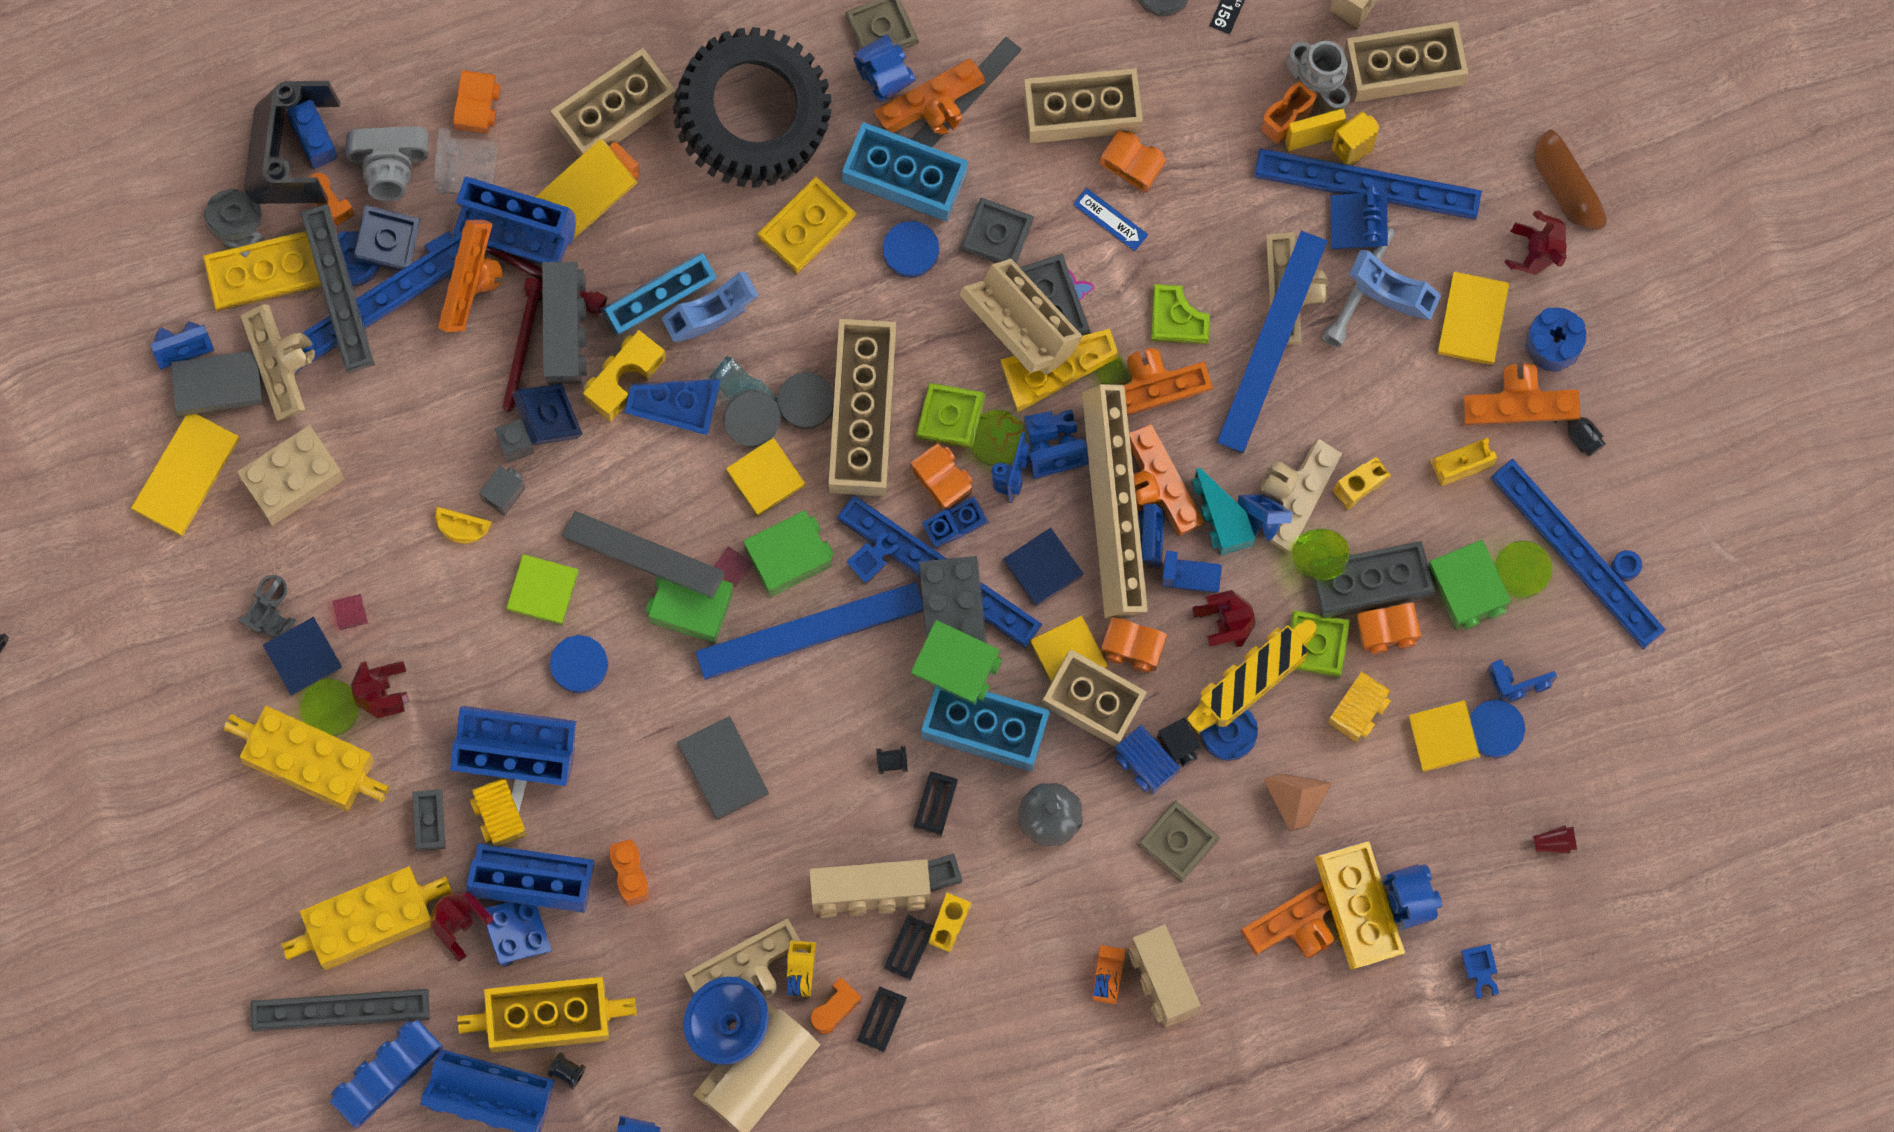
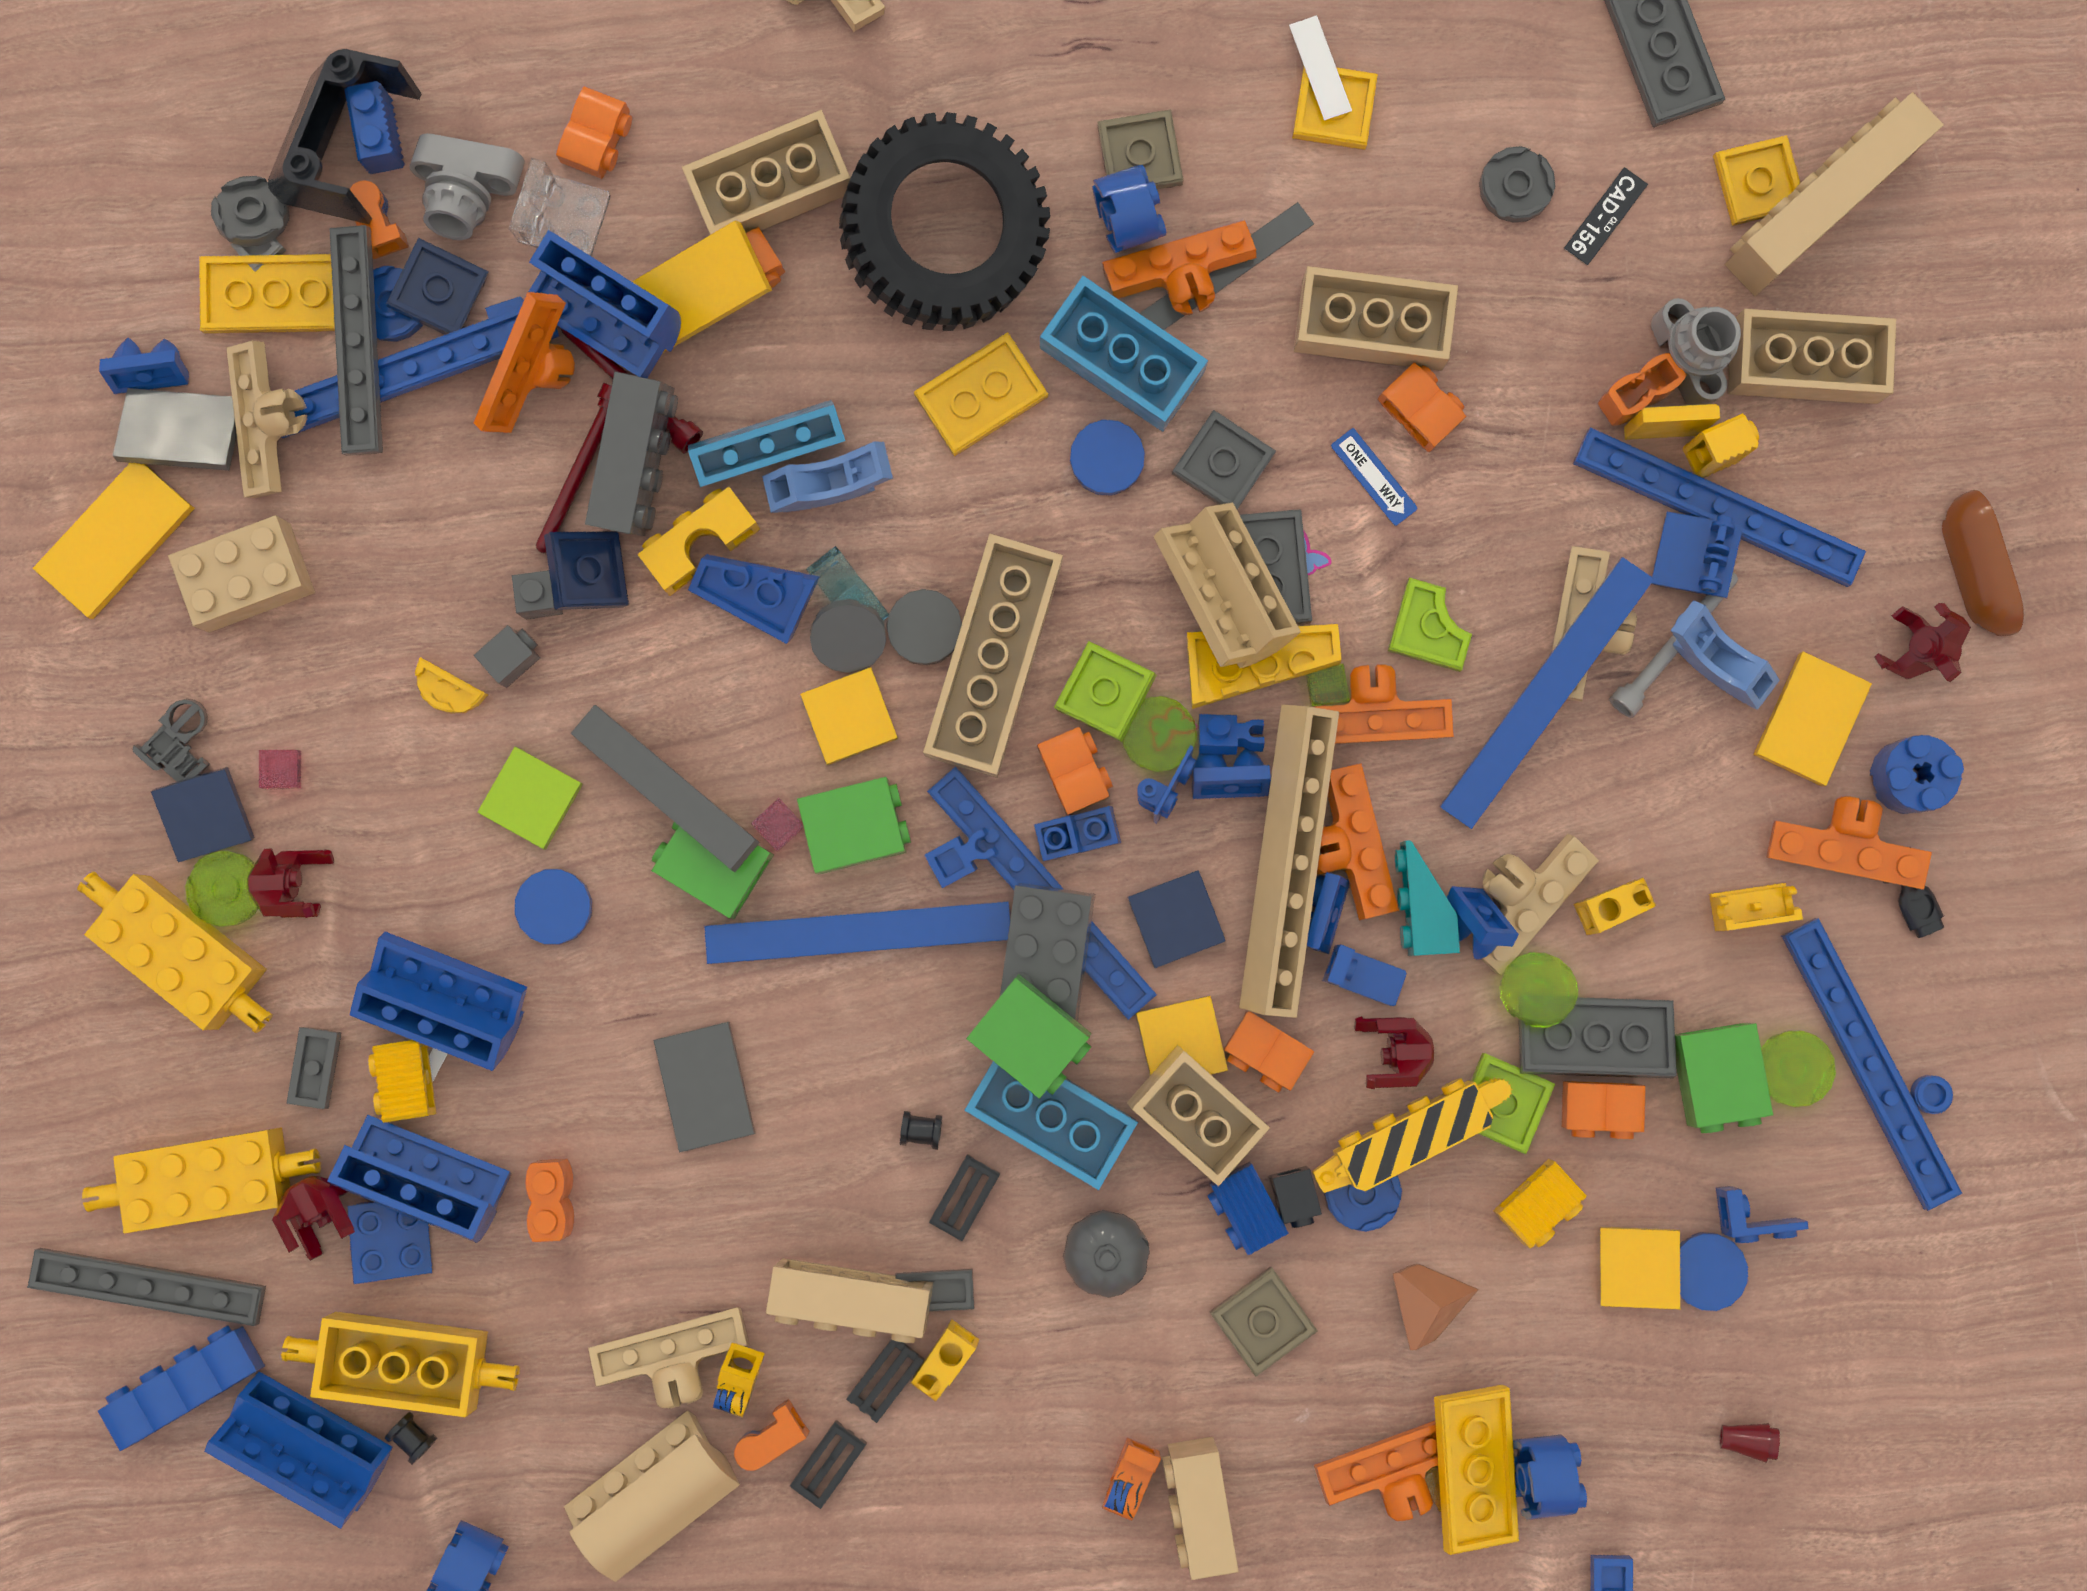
camera: 15 degrees right, 10 degrees up
blue dish [683,976,769,1065] -> none

